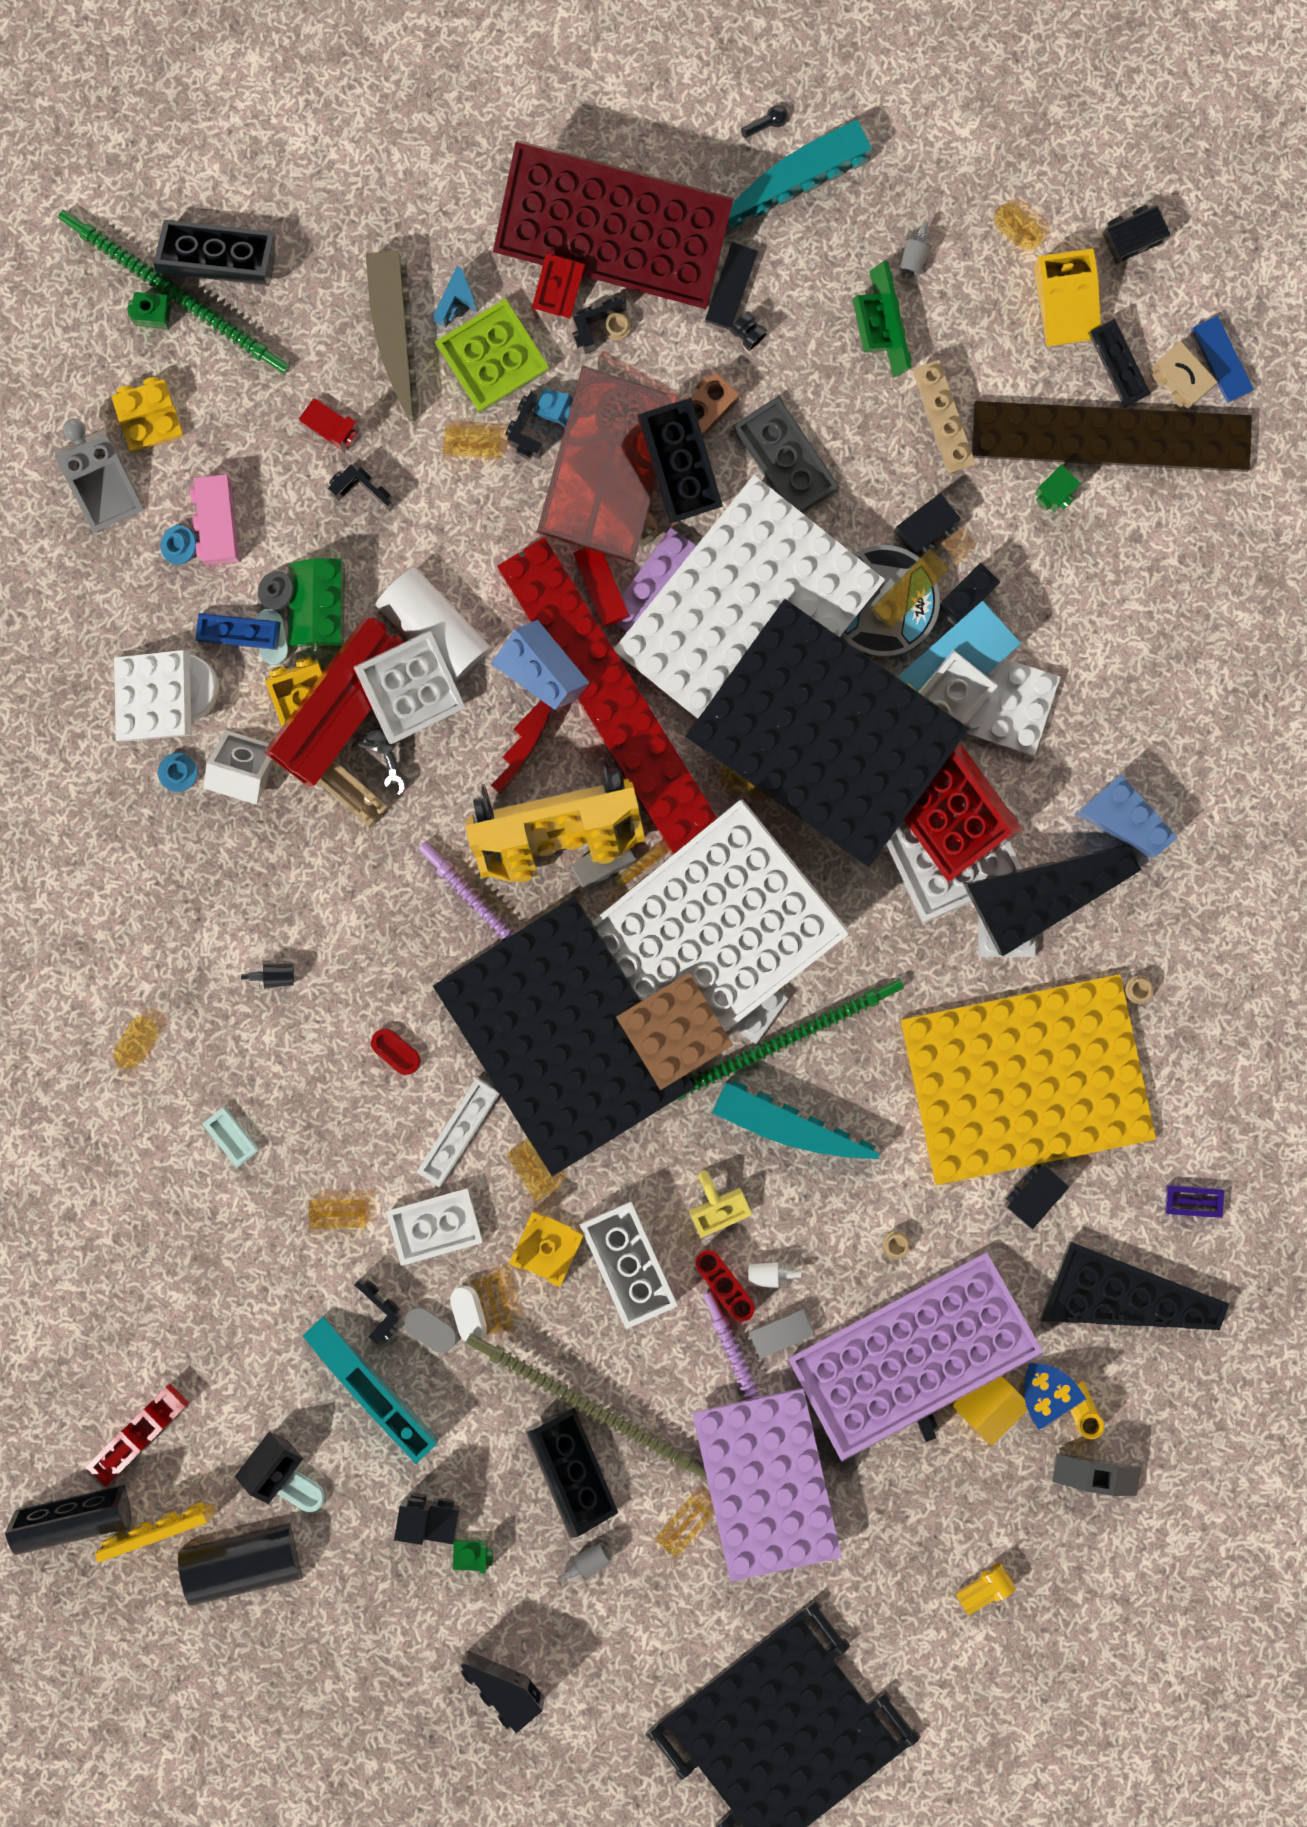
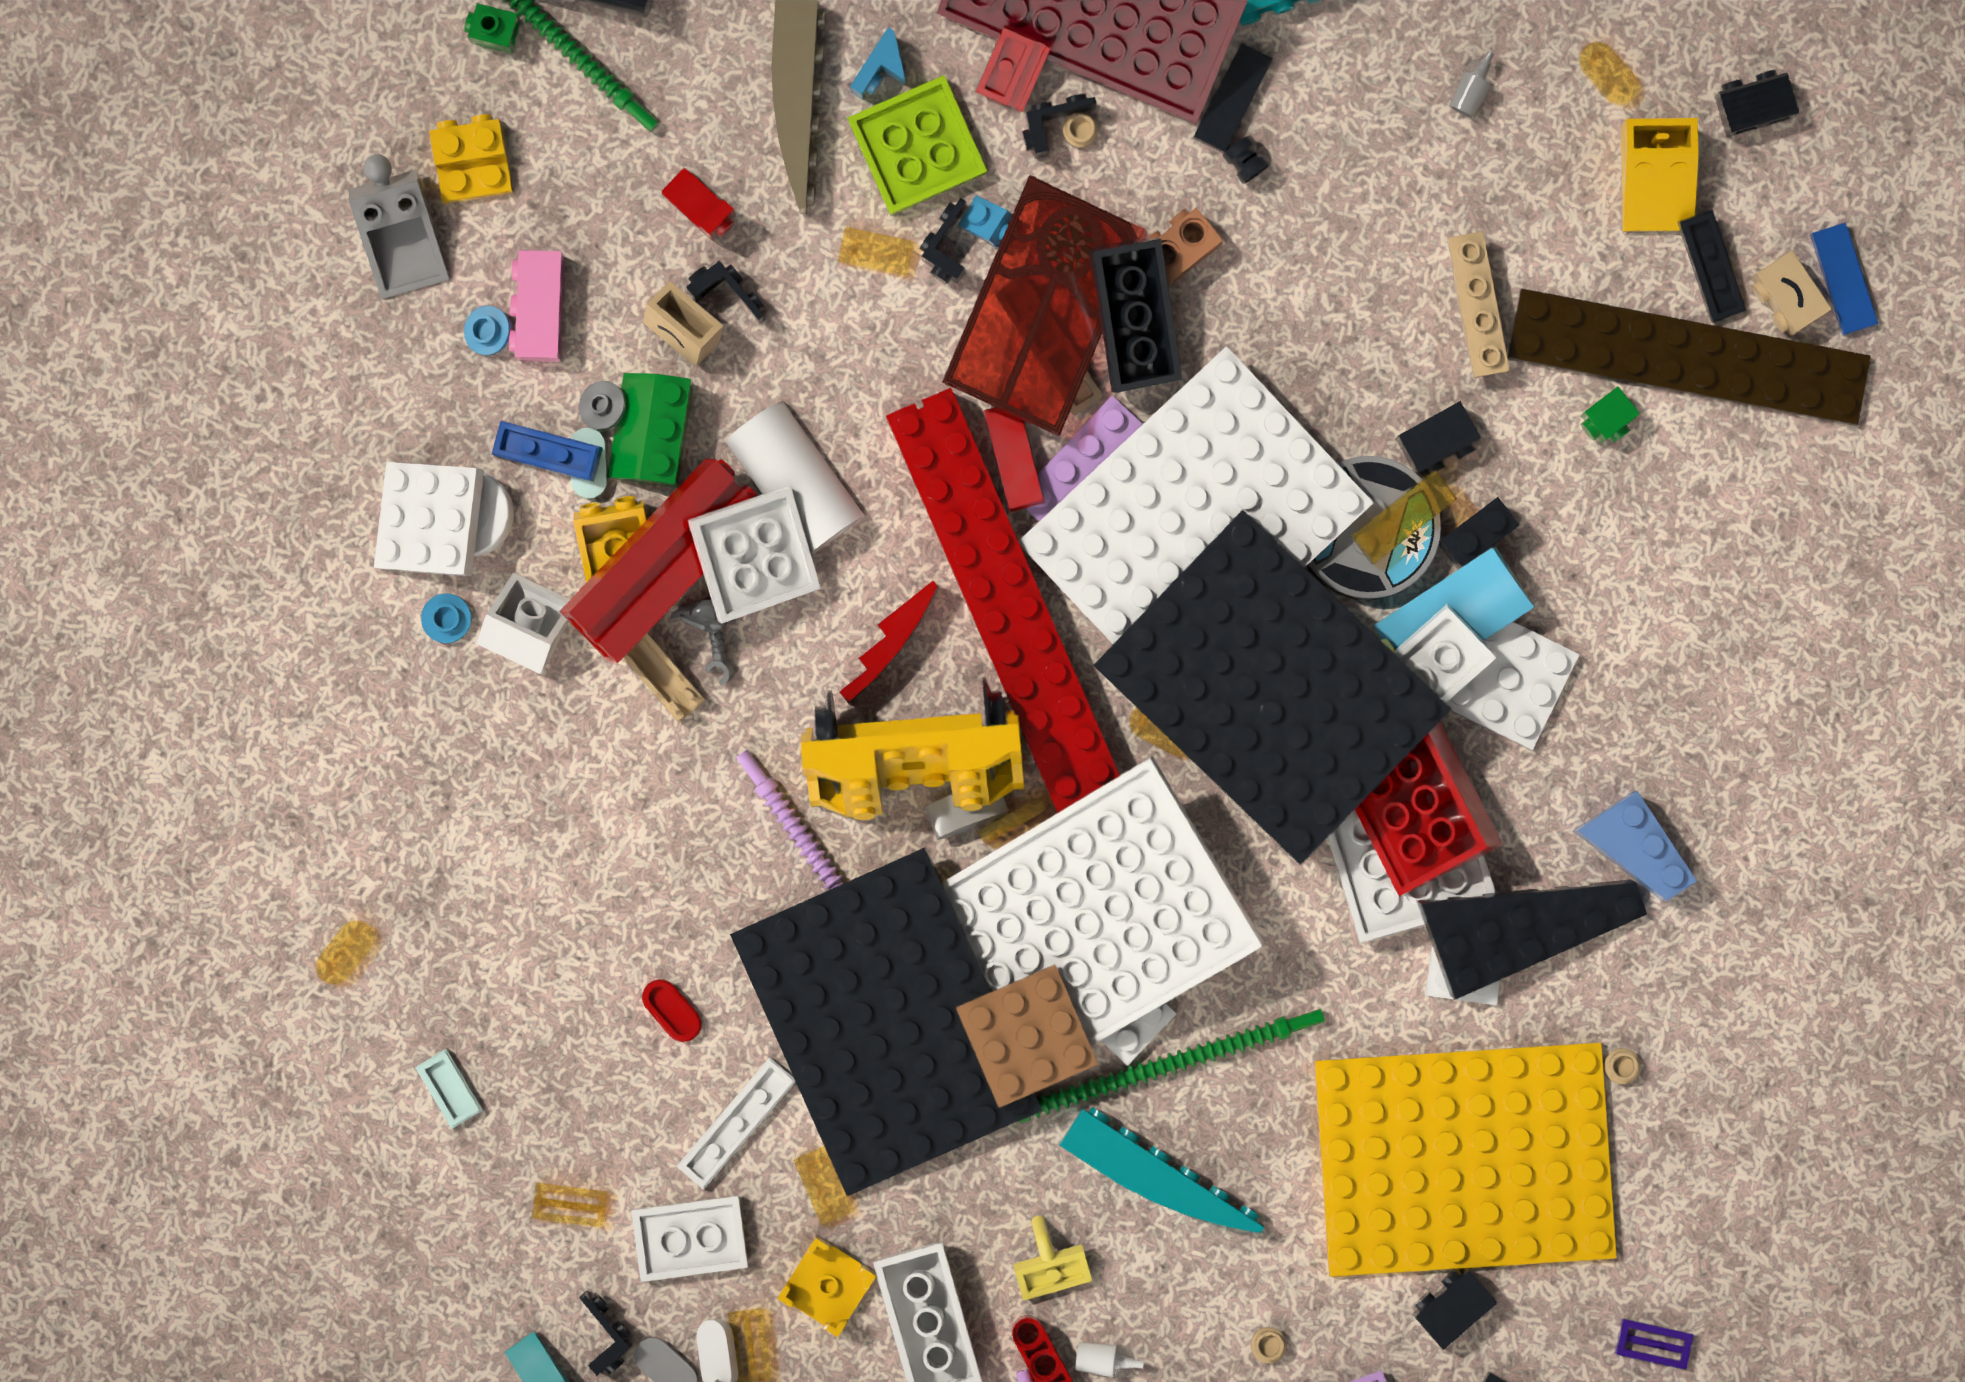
camera: 15 degrees right, 0 degrees up
black piece [241,962,294,990] -> none
medium blue wedge [491,620,589,710] -> none
dark grey tile [732,396,840,513] -> none
green bracket [852,261,912,377] -> none
none -> tan brick [642,281,724,367]

